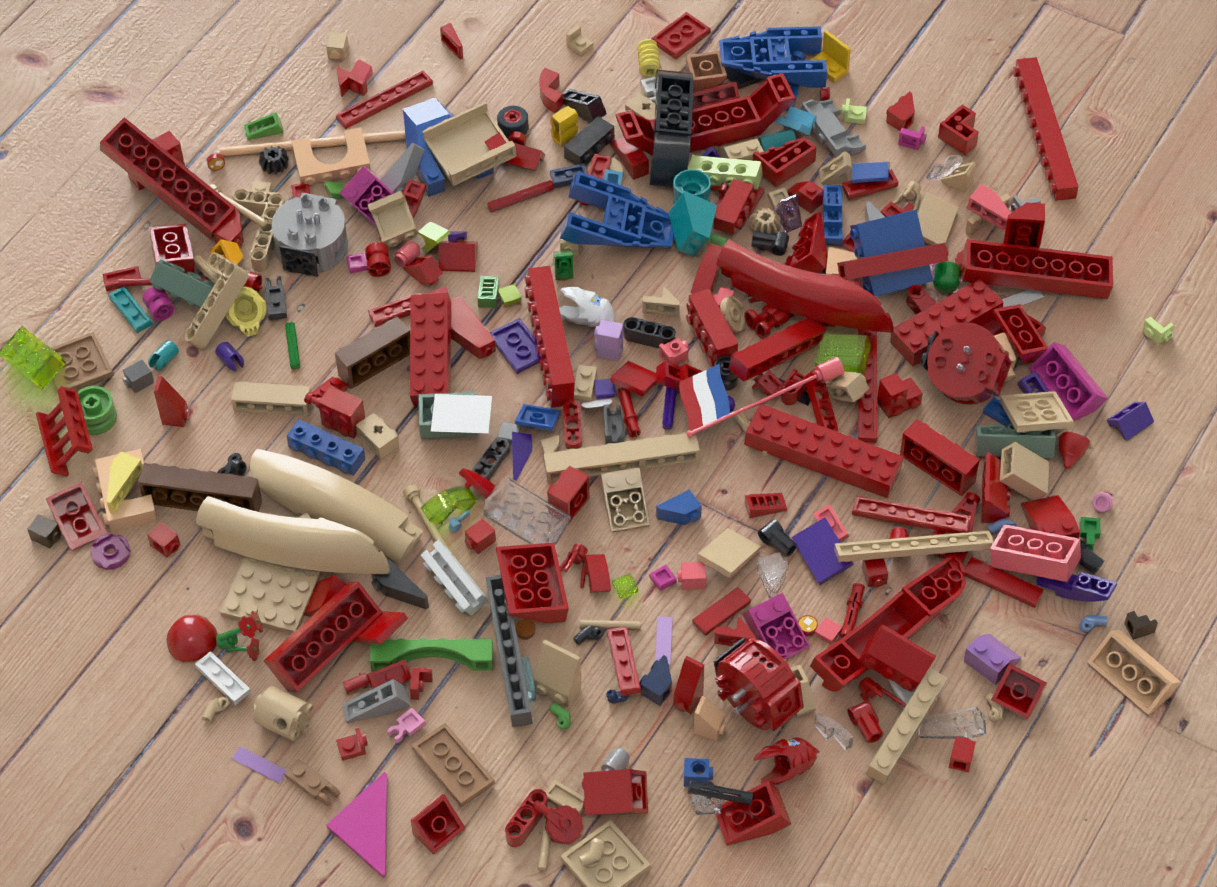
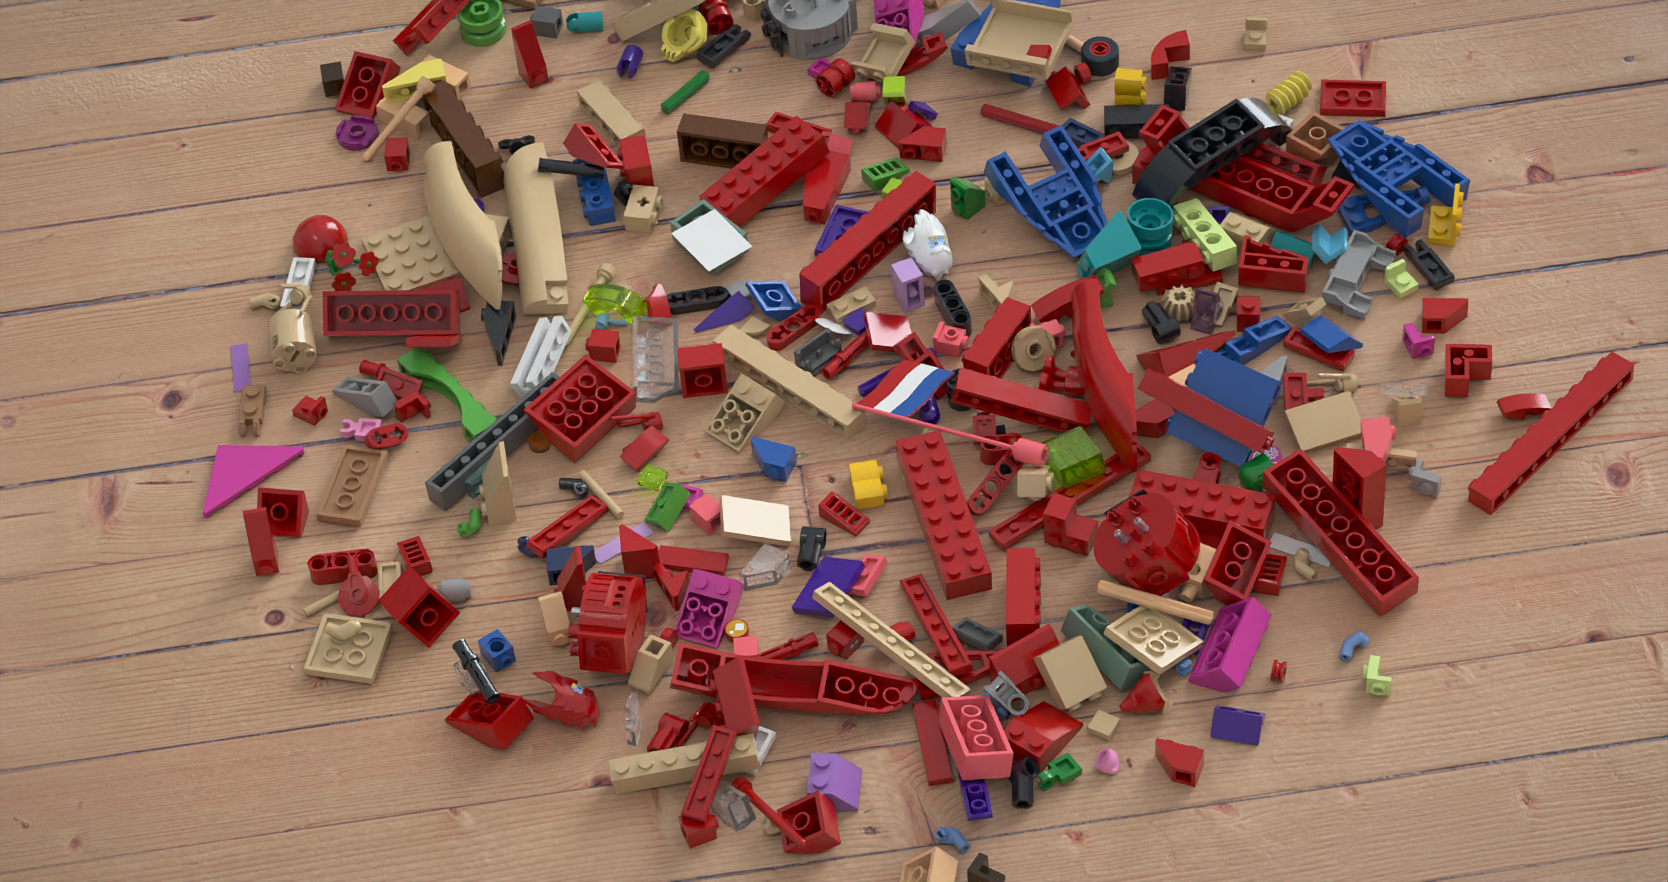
camera: 55 degrees right, 5 degrees down
red plate [304,377,348,408] -> none
none -> red slope [243,507,279,576]
none -> tan plant [272,282,314,317]
none -> light nougat piece [363,76,436,161]
none -> red beam [364,423,408,450]
none -> red slope [397,536,433,576]
none -> black pin [538,157,604,179]
none -> red slope [563,123,624,169]
none -> black arm [614,180,633,206]
none -> red slope [619,524,660,579]
none -> bright green slope [644,482,690,531]
none -> red tile [681,725,737,823]
none -> red piece [731,776,807,848]
none -> yellow brick [849,460,888,509]
none -> red slope [899,126,947,162]
none -> dark grey plate [952,617,1003,651]
none -> light grey piece [983,671,1029,716]
none -> tan tile [1087,710,1120,741]
none -> light nougat axle [1097,580,1214,625]
none -> red slope [1155,738,1204,787]
none -> red bush [1270,659,1287,683]
none -> tan arm [1294,548,1318,581]
none -> medium blue arm [1339,631,1369,662]
none -> black hinge [1403,239,1455,290]
none -> red slope [1496,393,1551,420]

